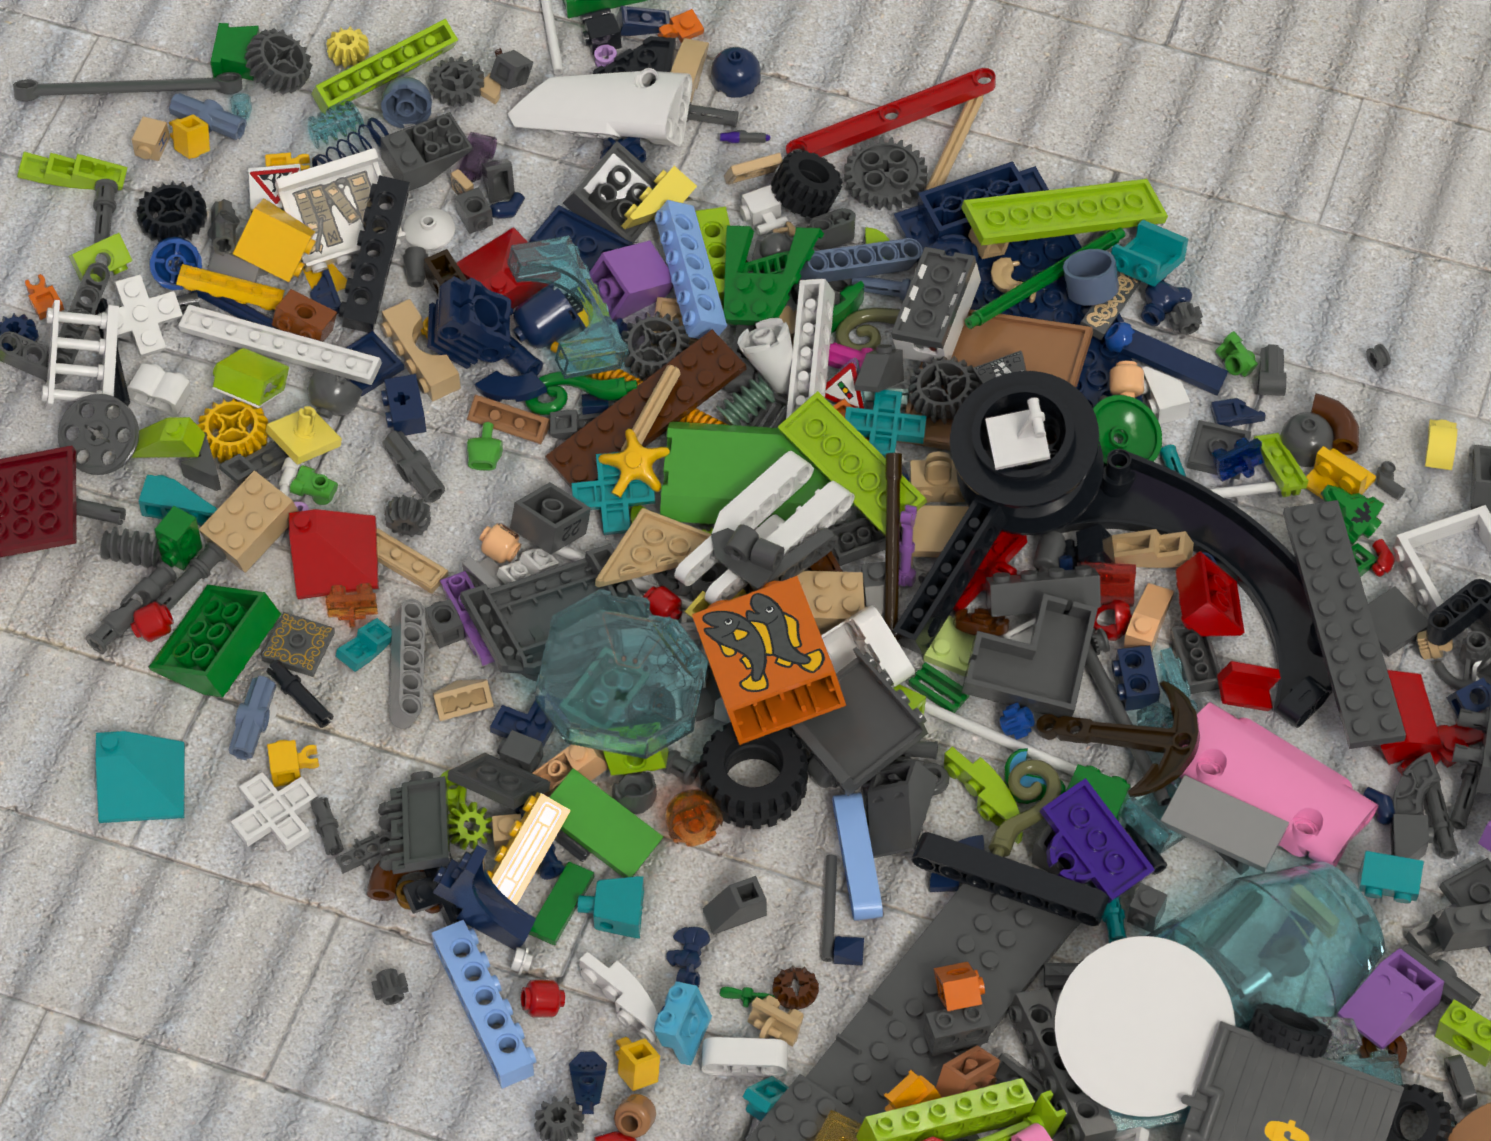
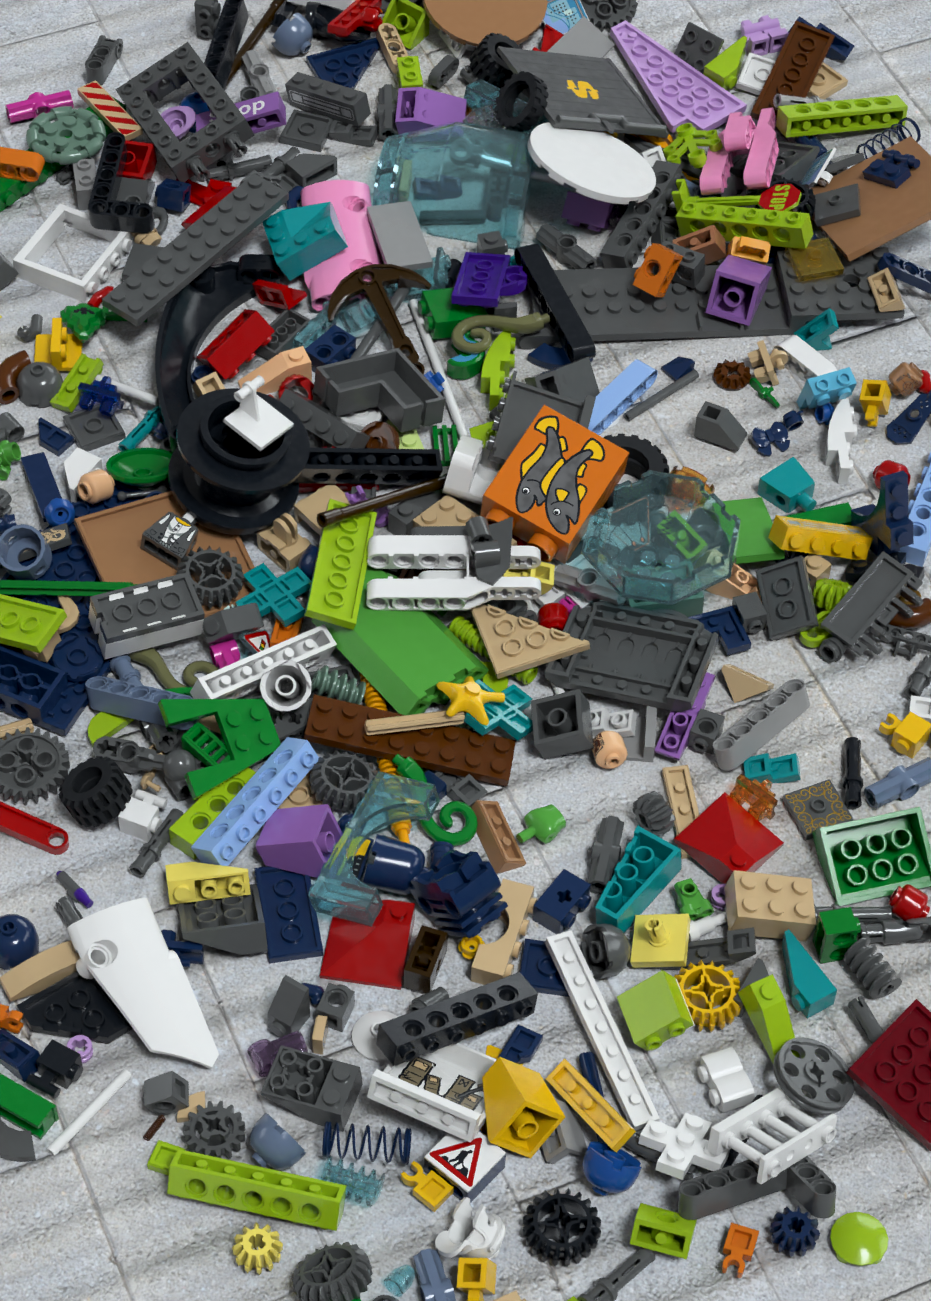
camera: 135 degrees left, 5 degrees down
dark grey piece [207,199,240,256] -> none
dark orange brick [272,289,337,342] -> none
dark blue tile [475,371,548,402] -> none
tan tile [724,153,783,185] -> none
teal slope [1358,851,1424,904] -> none
none -> dark grey pin [129,808,184,878]
none -> lime tile [147,1140,185,1176]
none -> teal slope [262,202,348,281]
none -> white helmet [435,1197,506,1260]
none -> teal wedge [595,825,682,933]
none -> medium lavender slope [705,255,772,326]

